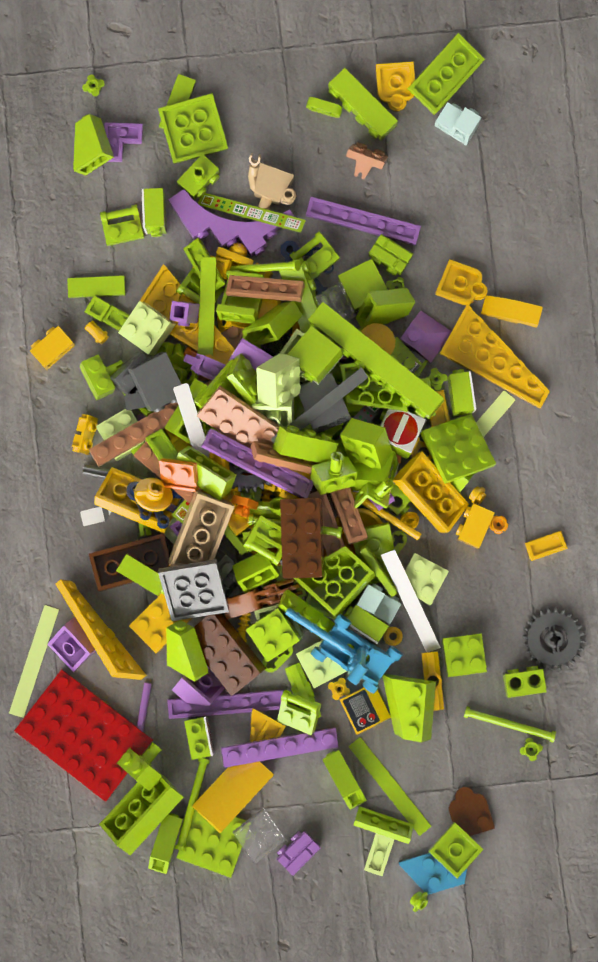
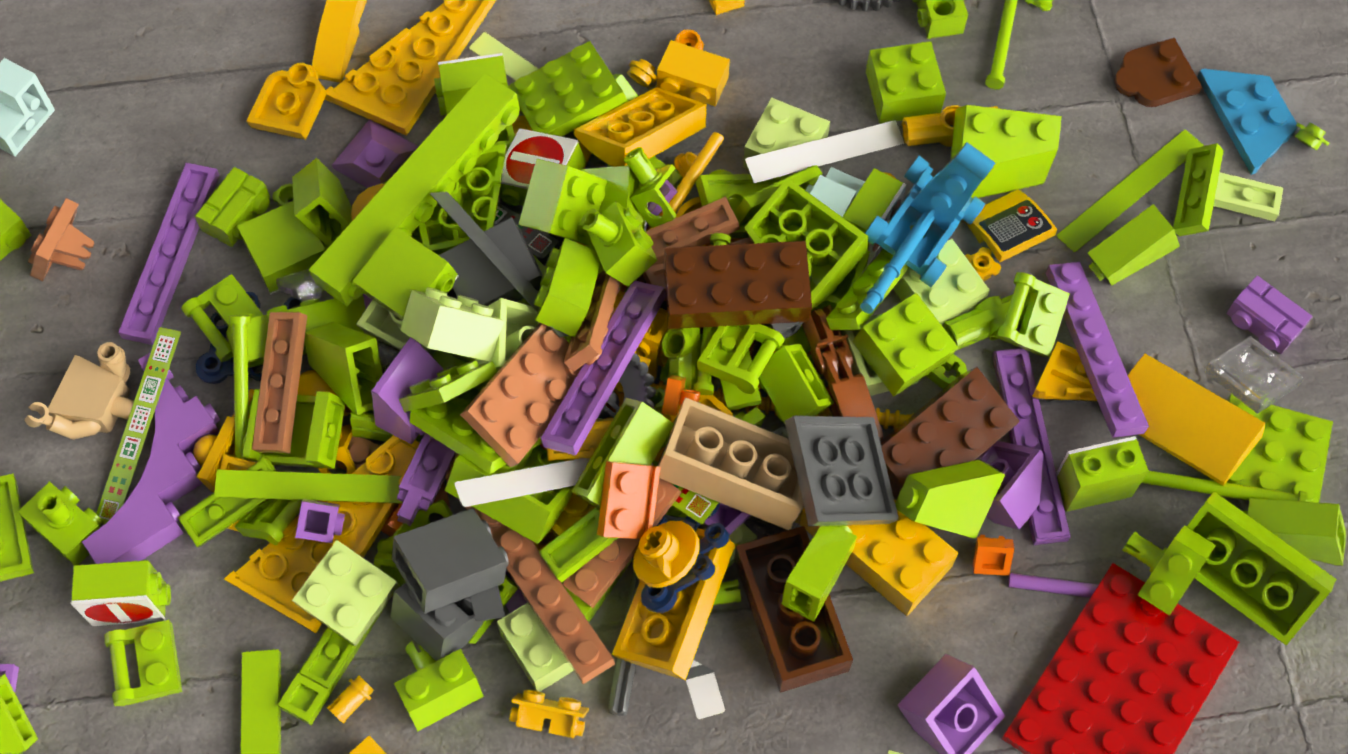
camera: 95 degrees left, 20 degrees down
yellow wing [56,579,147,680] -> none
lime plate [428,822,484,879] -> none
none -> orange tile [972,534,1014,576]

